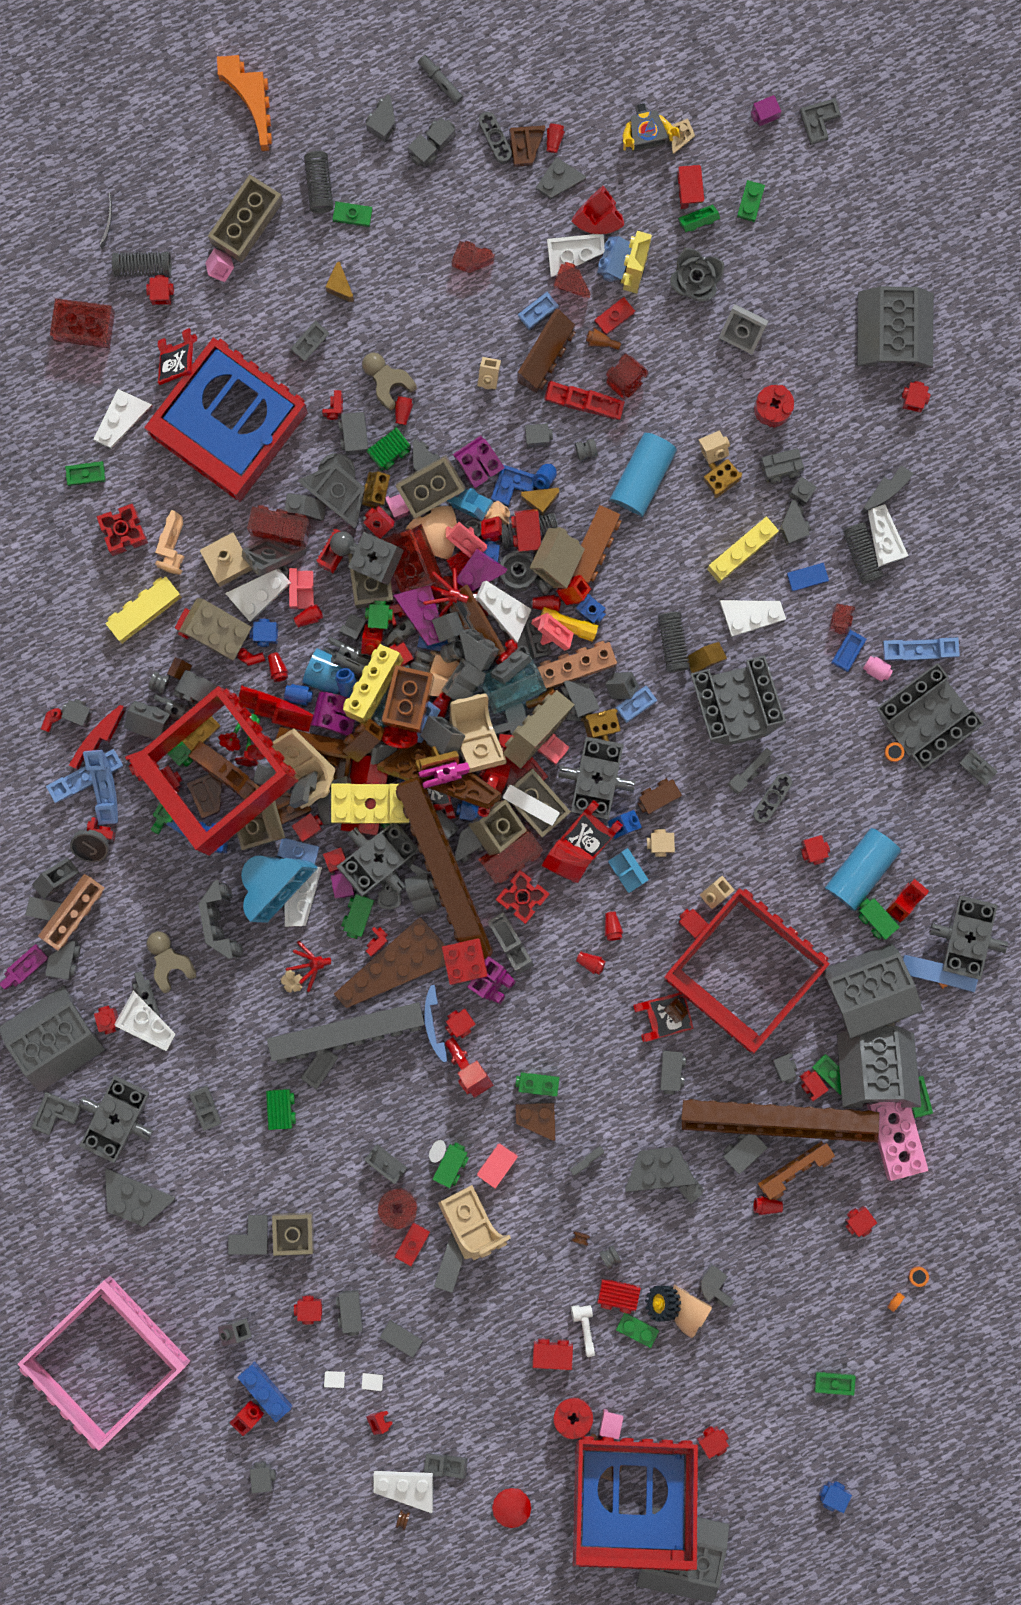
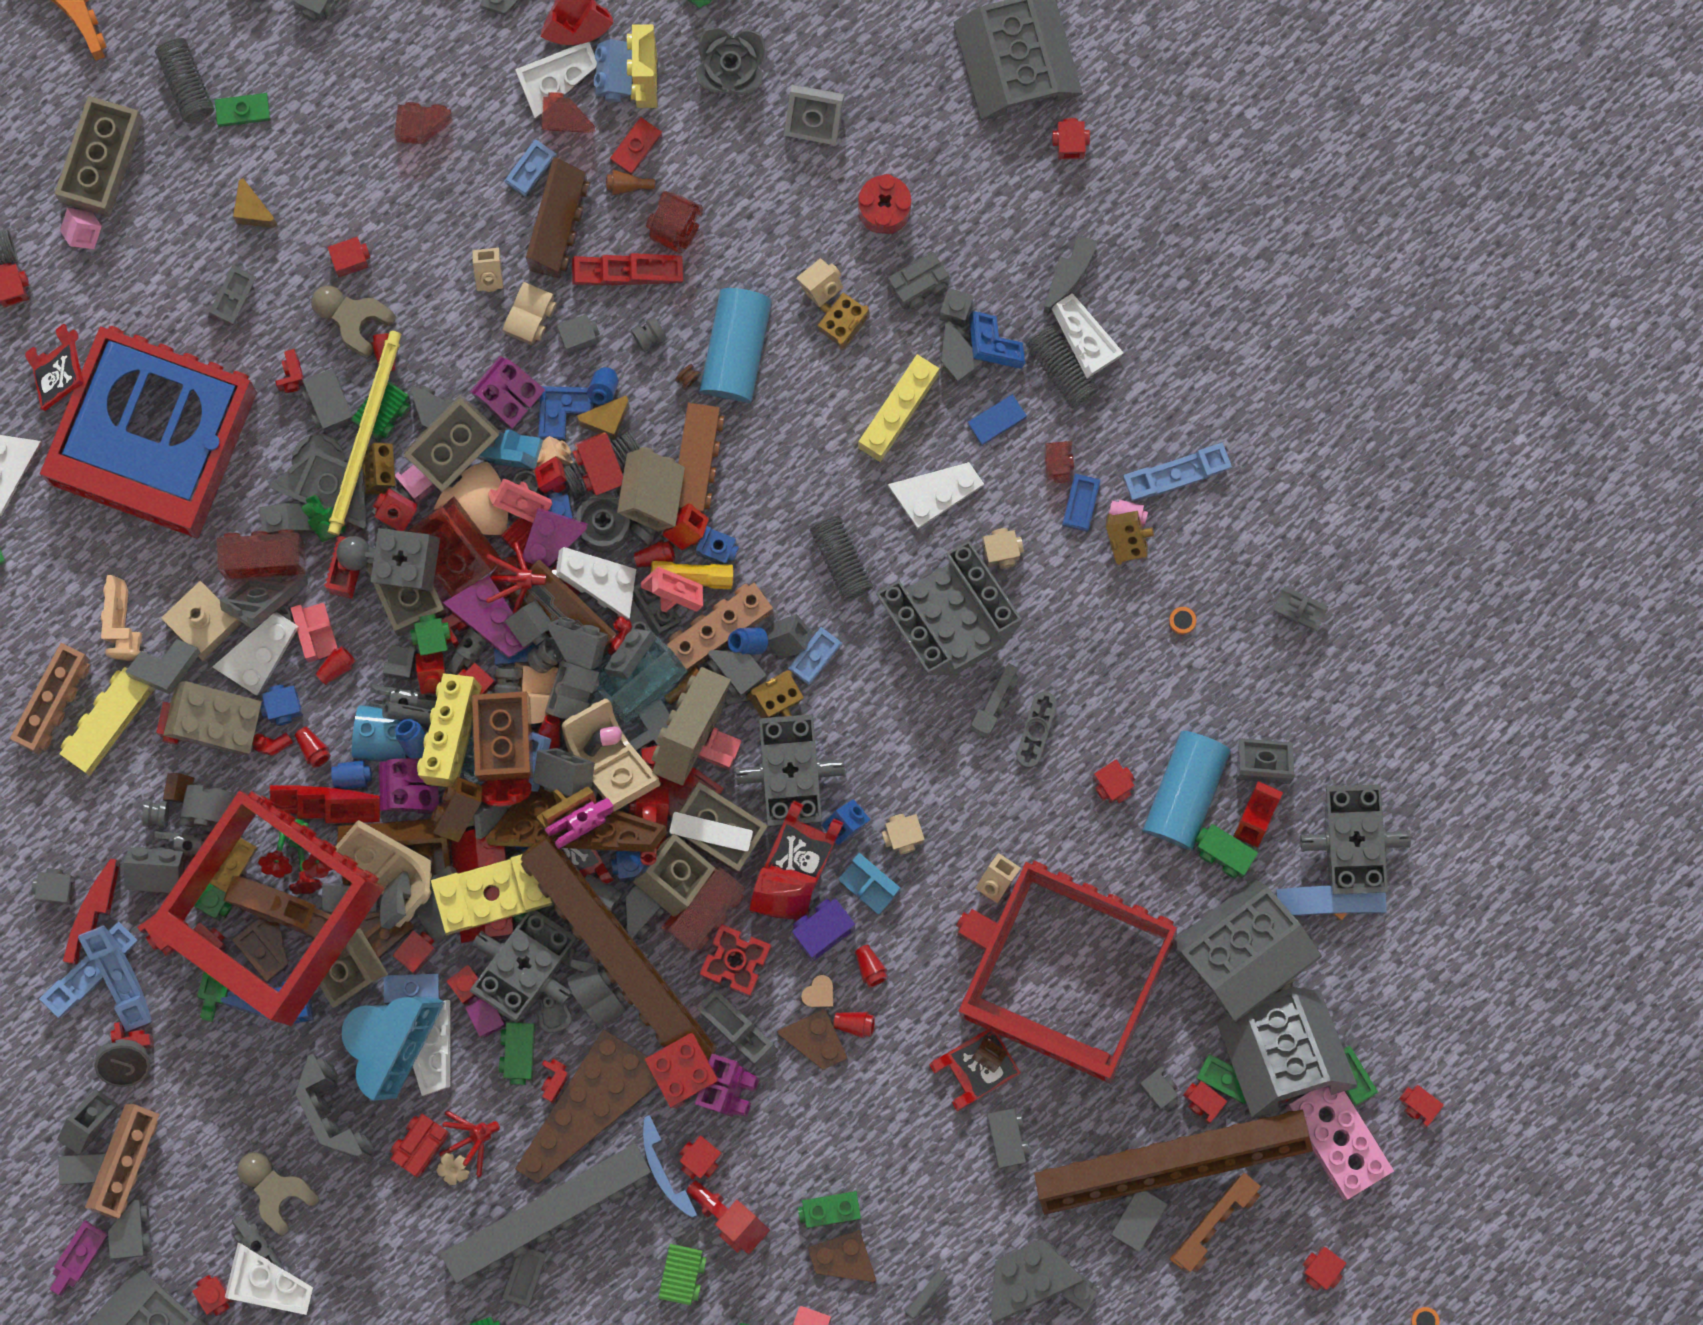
camera: 15 degrees left, 5 degrees down
red arm [40,708,63,732] -> none
red brick [96,504,148,556] -> none
reddish brown brick [637,778,682,815] -> none
pearl gold slope [686,642,727,673] -> none
red cone [753,1196,783,1215] -> none
dark grey slope [876,663,984,770] -> none
none -> nougat brick [10,643,90,755]
none -> dark grey tile [126,639,201,694]
none -> green plate [301,495,346,542]
none -> red brick [328,237,371,278]
none -> light yellow piece [328,331,401,536]
none -> red brick [390,1114,451,1178]
none -> tan brick [503,282,557,346]
none -> arm [583,726,622,757]
none -> bright green brick [658,1244,707,1306]
none -> reddish brown bush [675,364,701,390]
none -> blue brick [728,627,768,655]
none -> reddish brown wing [777,1009,848,1070]
none -> dark purple brick [792,898,855,962]
none -> light nougat tile [801,975,833,1008]
none -> blue tile [969,311,1025,369]
none -> tan brick [982,528,1024,569]
none -> pearl gold piece [1106,511,1154,565]
none -> dark grey slope [1236,738,1294,784]
none -> red brick [1398,1085,1444,1128]

